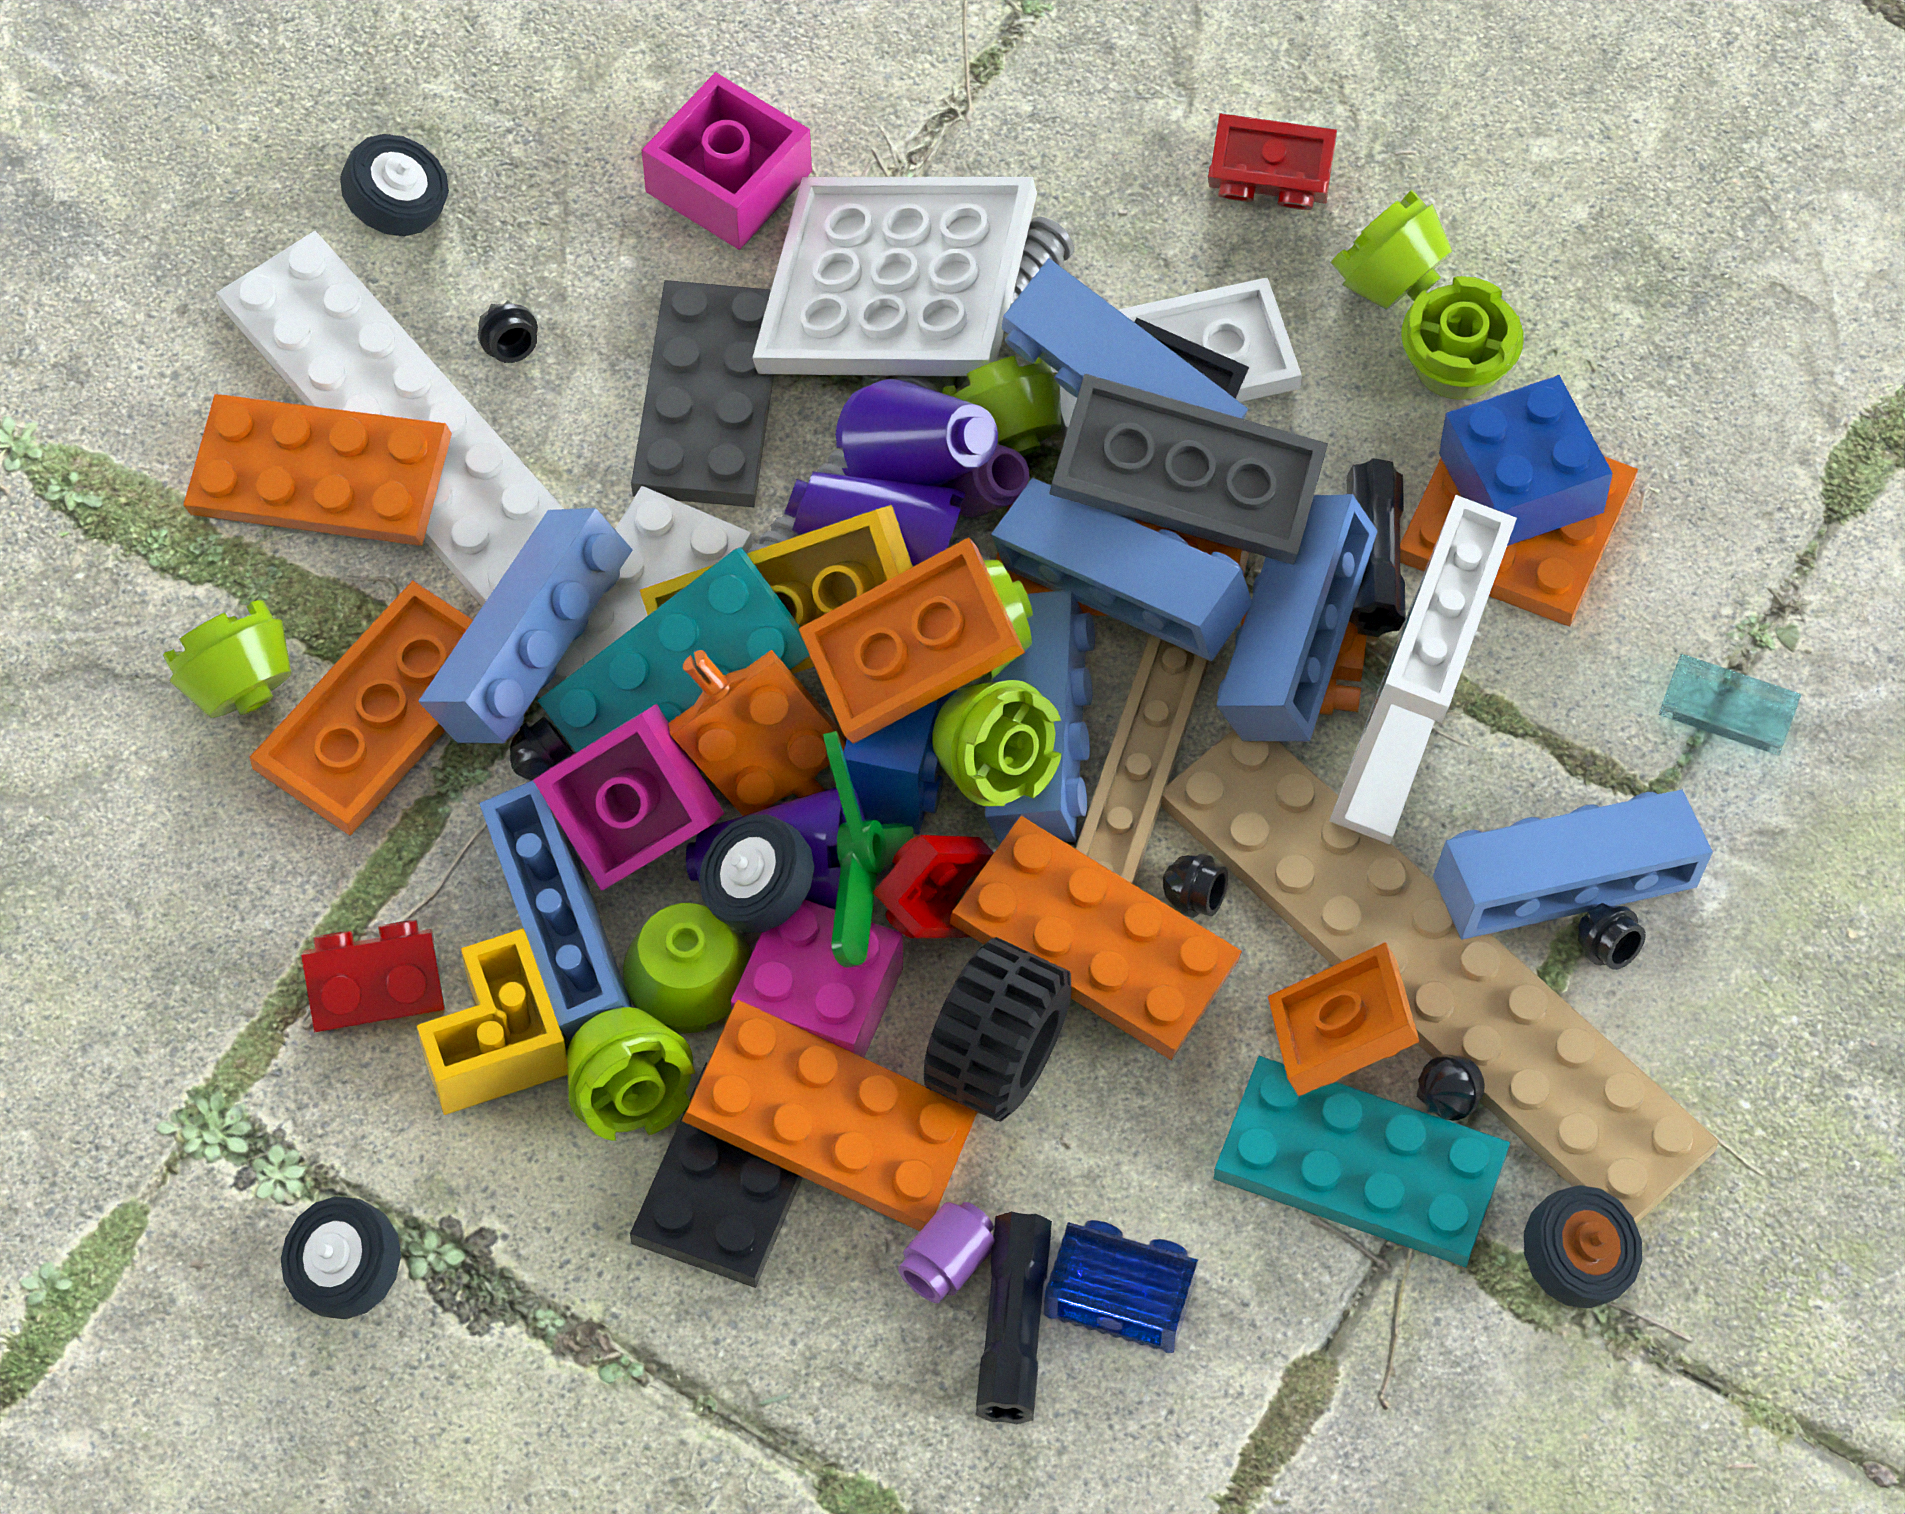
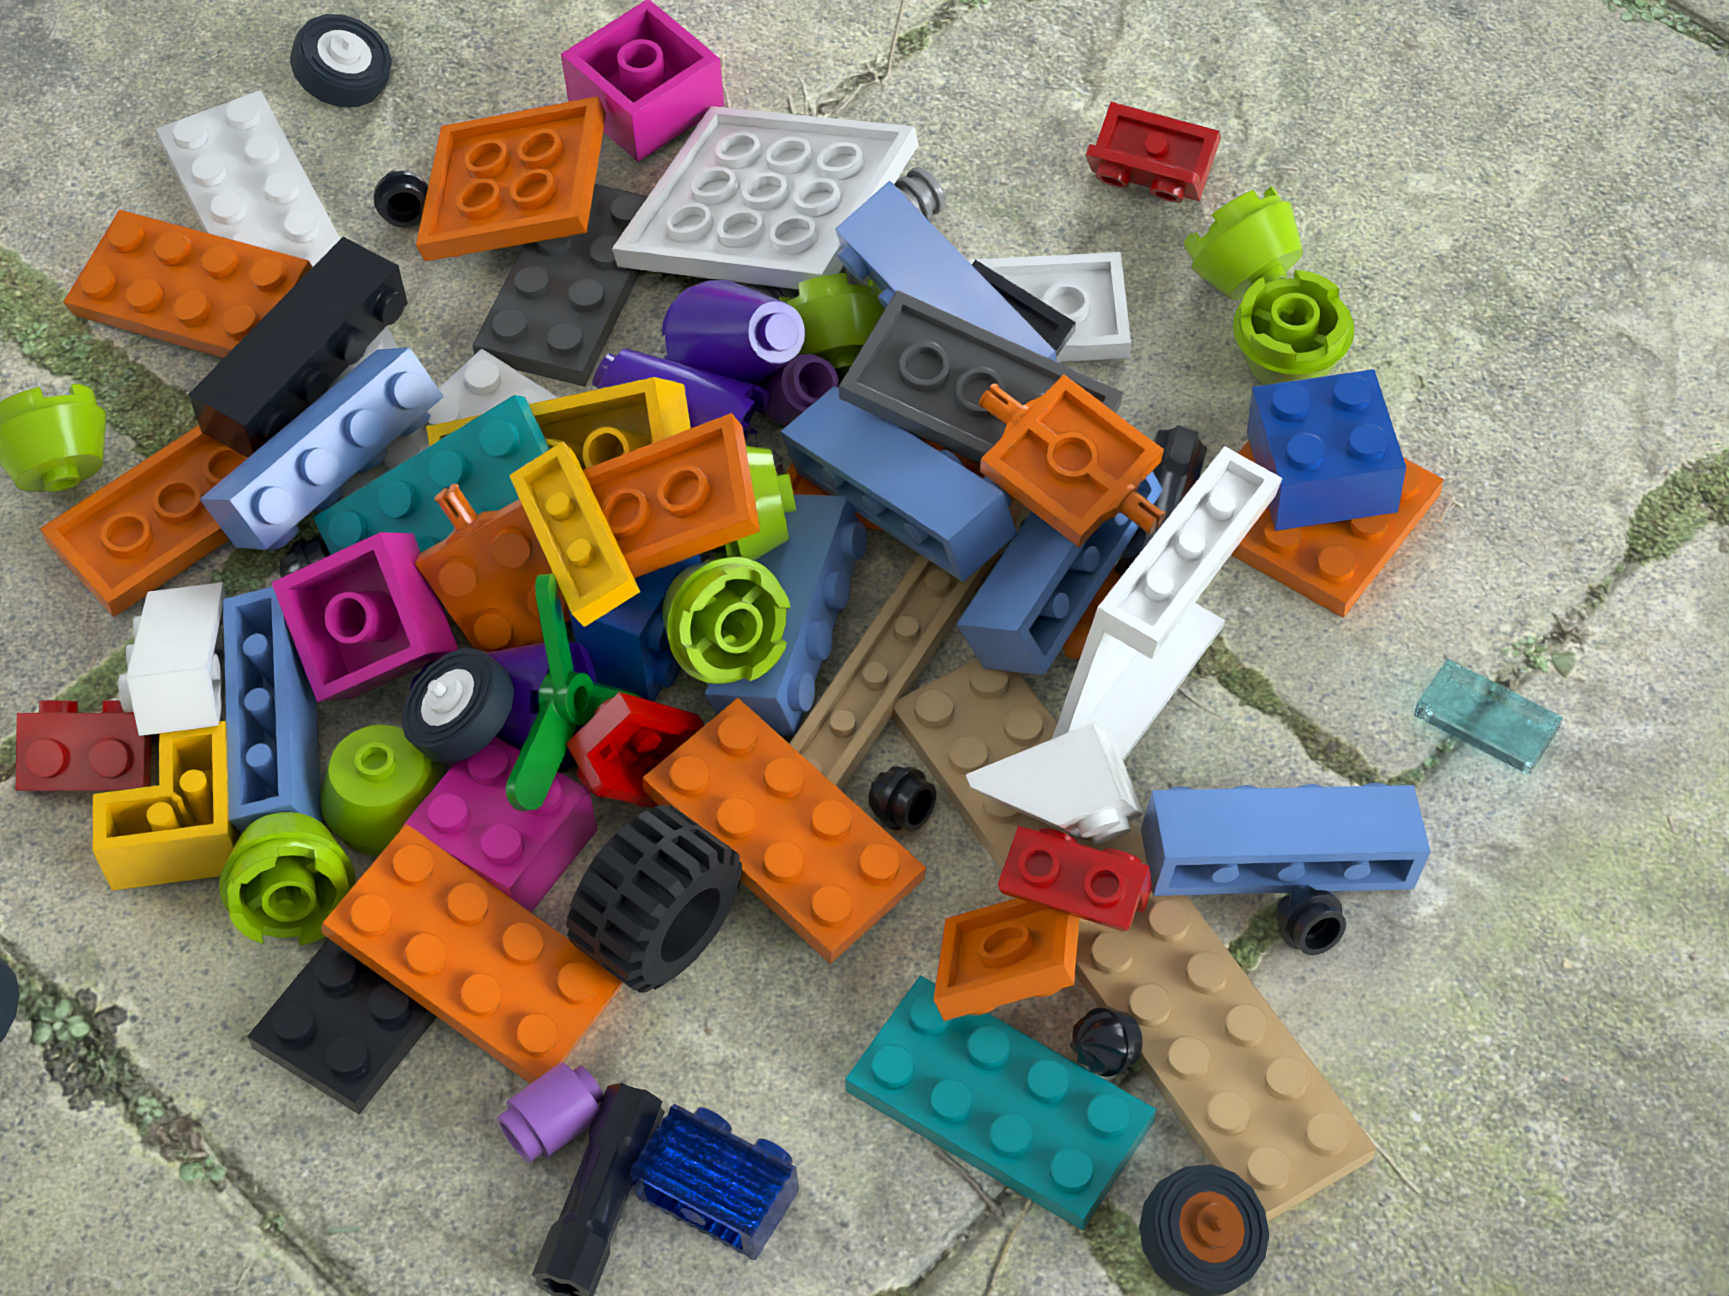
camera: 15 degrees right, 5 degrees down
none -> white brick [118,582,226,736]
none -> black brick [188,237,408,458]
none -> orange plate [416,96,606,262]
none -> yellow plate [509,441,640,627]
none -> white slope [966,723,1144,844]
none -> orange plate [979,374,1166,548]
none -> red bracket [998,825,1152,932]

